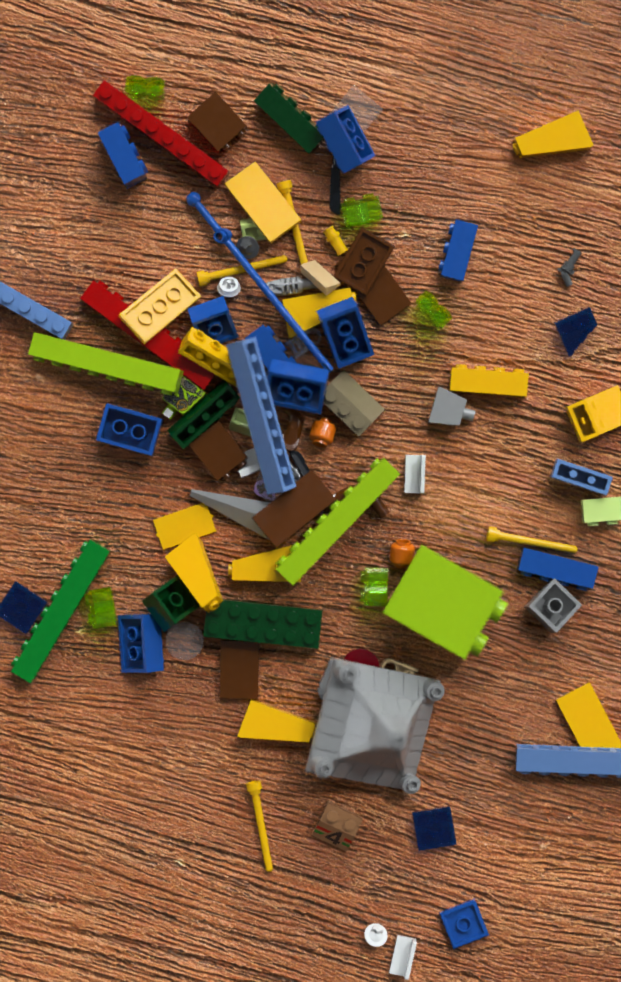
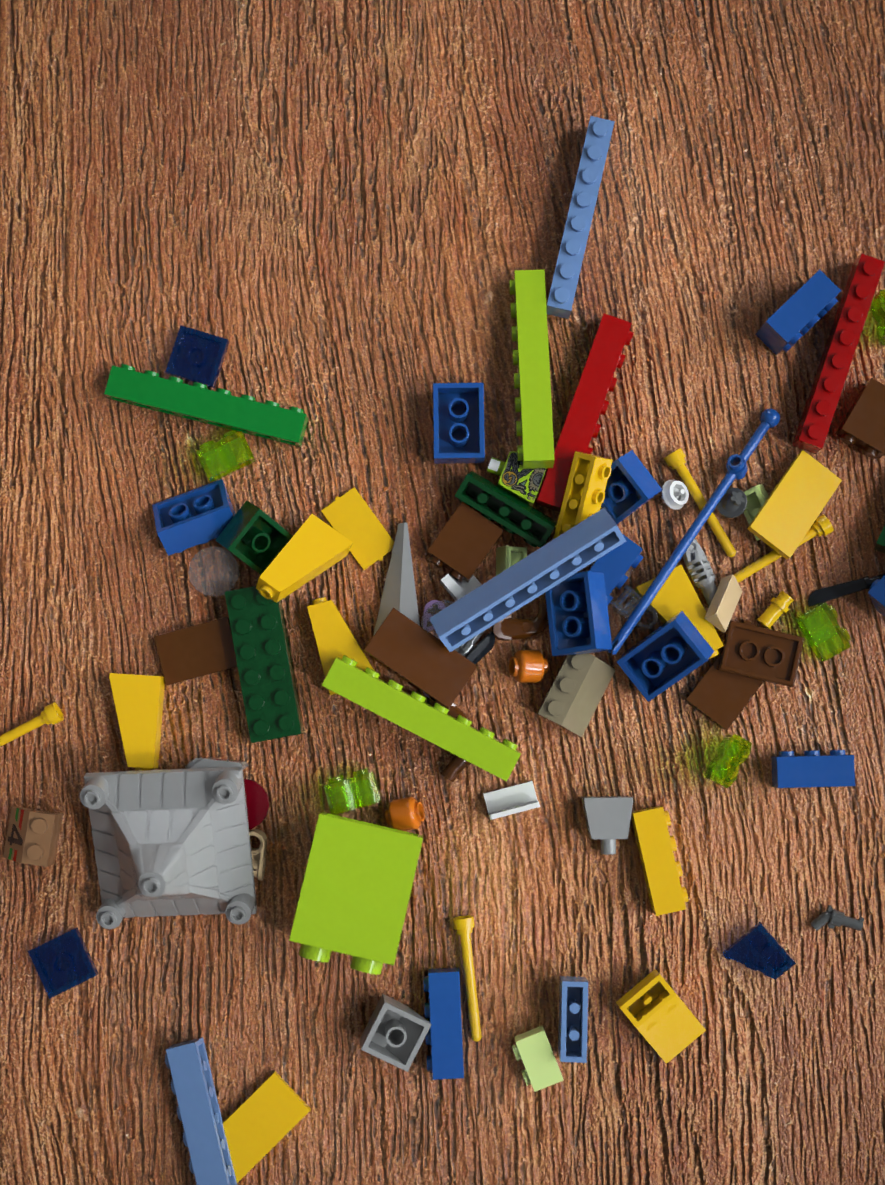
camera: 75 degrees right, 5 degrees down
yellow tile [118,269,201,345] -> none

